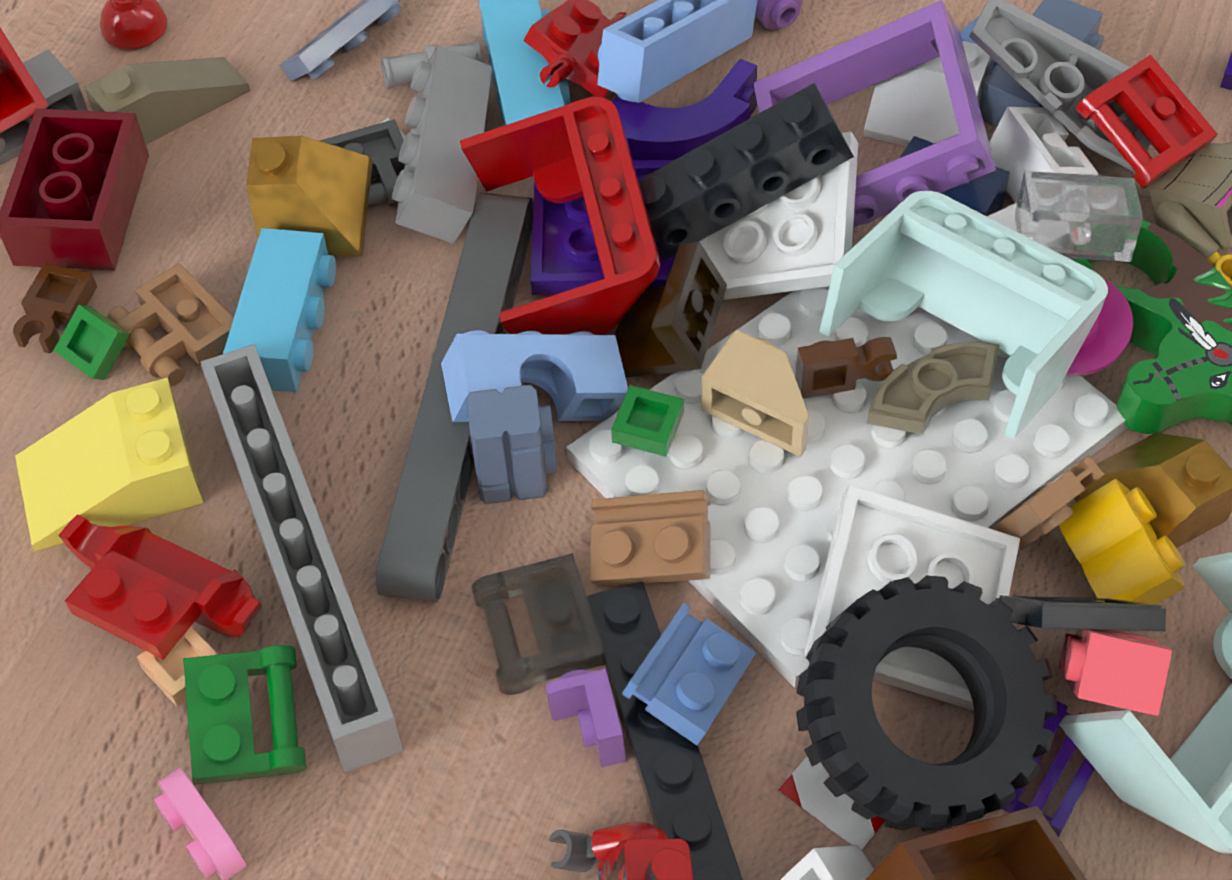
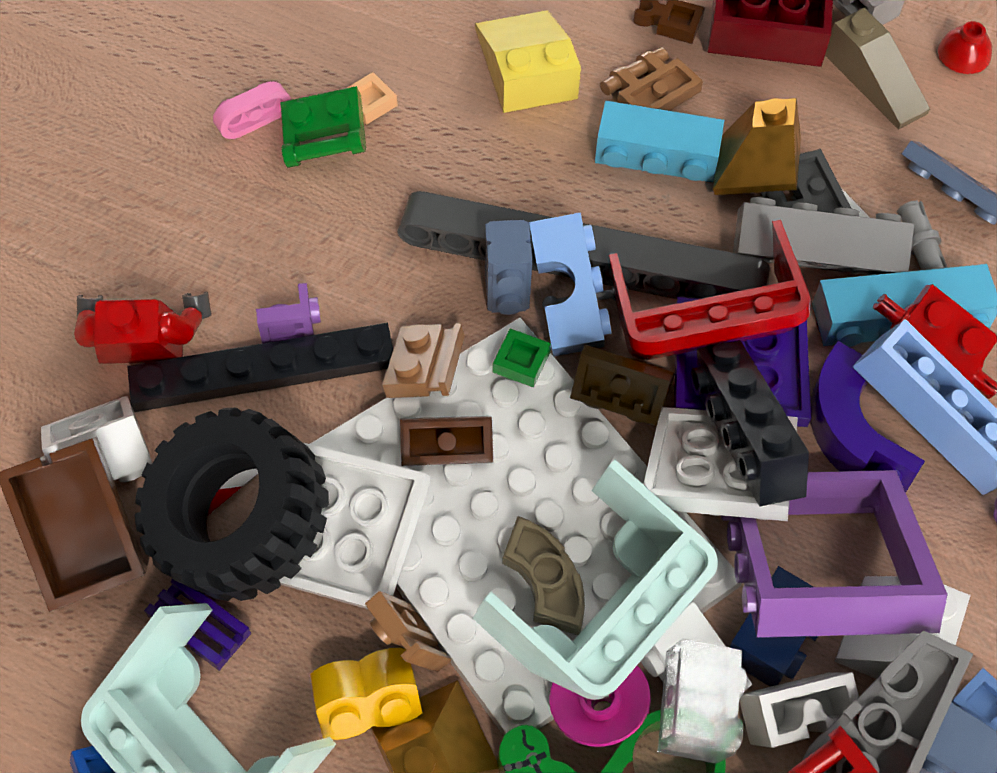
camera: 90 degrees right, 5 degrees up
green plate [53,304,130,380] -> none
red plate [59,514,262,660] -> none
light grey brick [200,344,403,773] -> none
clear smoke plate [471,553,606,695] -> none
medium blue plate [622,603,756,745] -> none
tan slope [701,330,809,457] -> none
reddish brown plate [795,337,897,399] -> none
black tile [995,595,1166,632] -> none
coral arch [1058,629,1173,716] -> none
none -> reddish brown slope [400,416,493,466]

